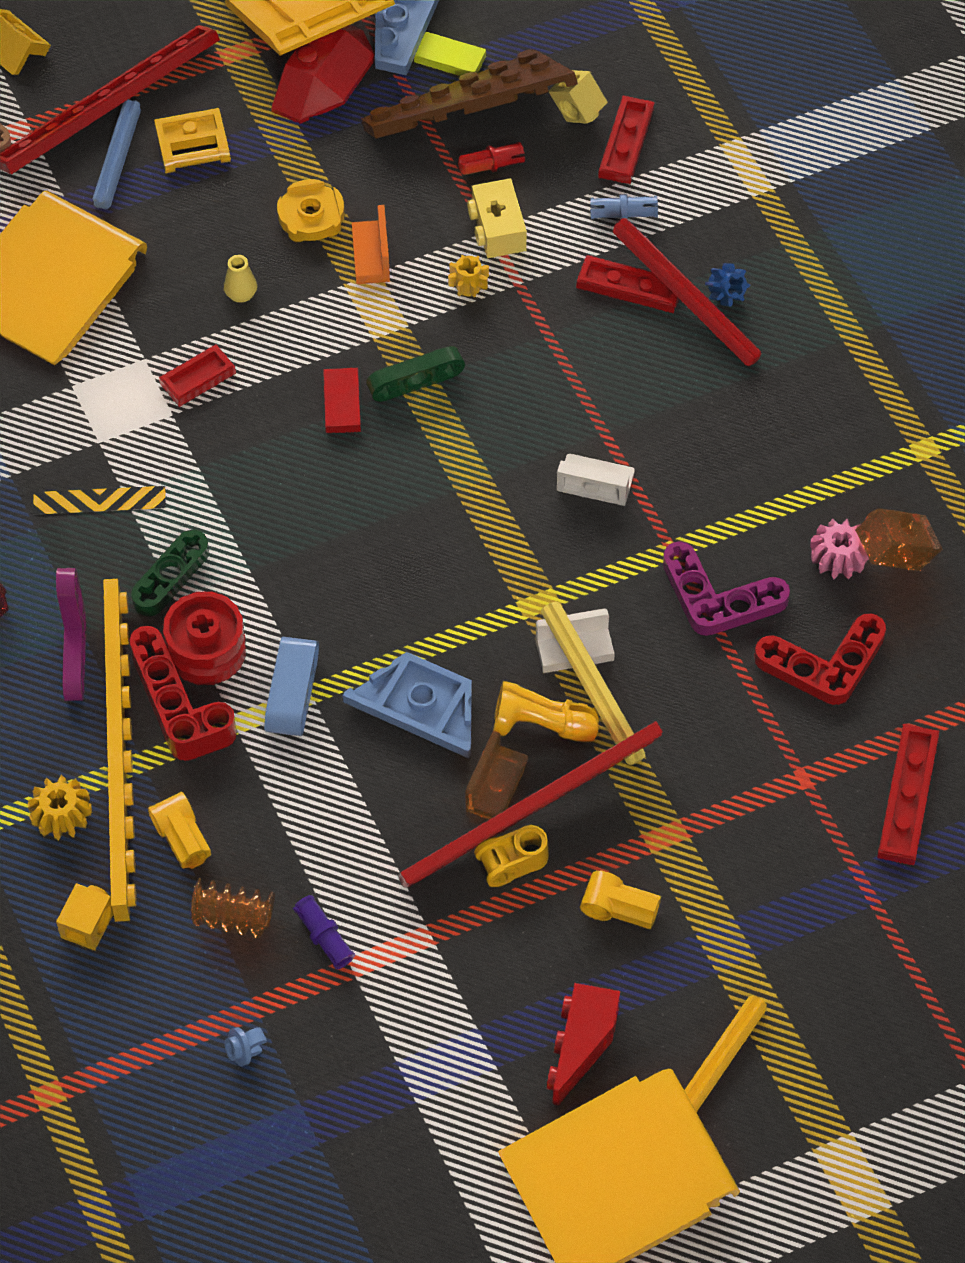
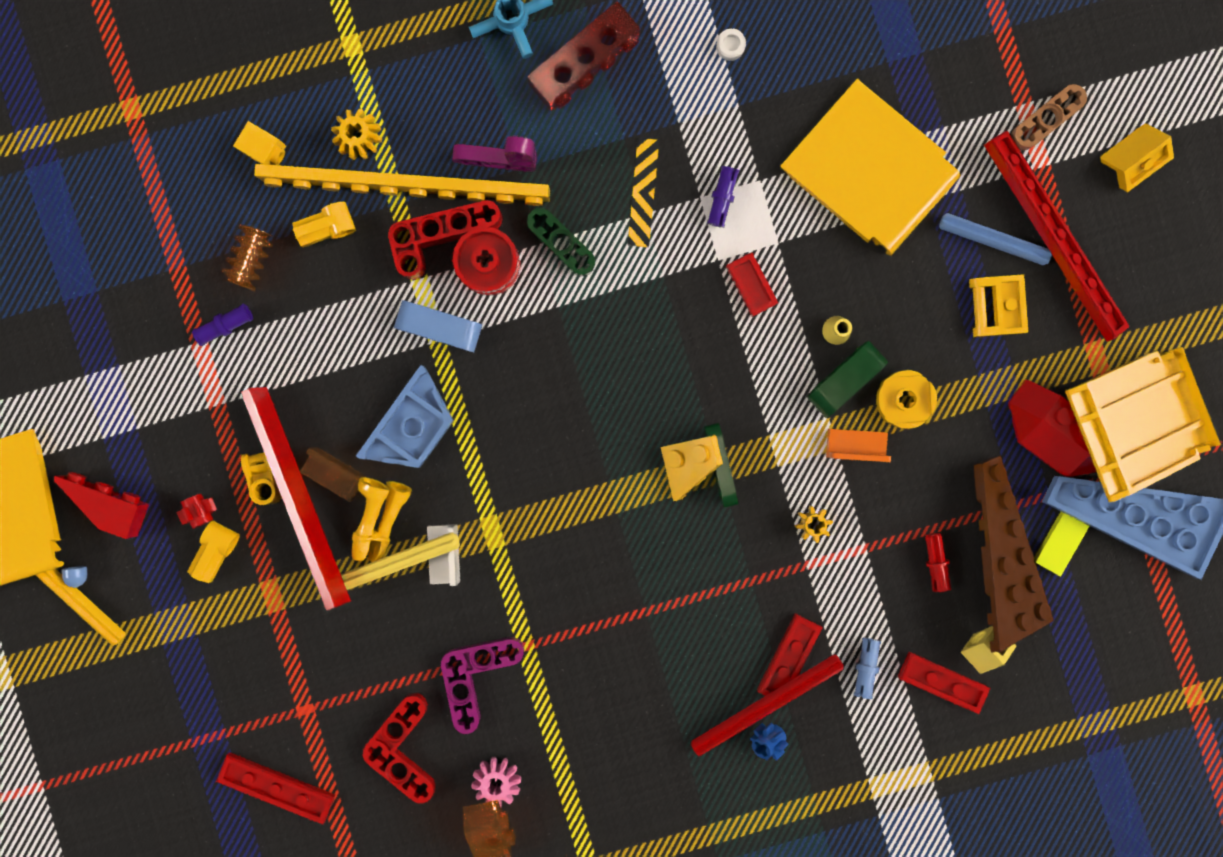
camera: 100 degrees right, 30 degrees up
medium blue plate [225,1027,267,1066] -> none
red tile [324,368,361,433] -> none
light yellow brick [467,178,527,258] -> none
white panel [557,454,634,506] -> none
none -> medium blue hinge [62,566,88,588]
none -> red gear [176,494,217,529]
none -> yellow wing [661,435,723,501]
none -> dark purple pin [707,166,739,228]
none -> dark green beam [806,340,888,418]

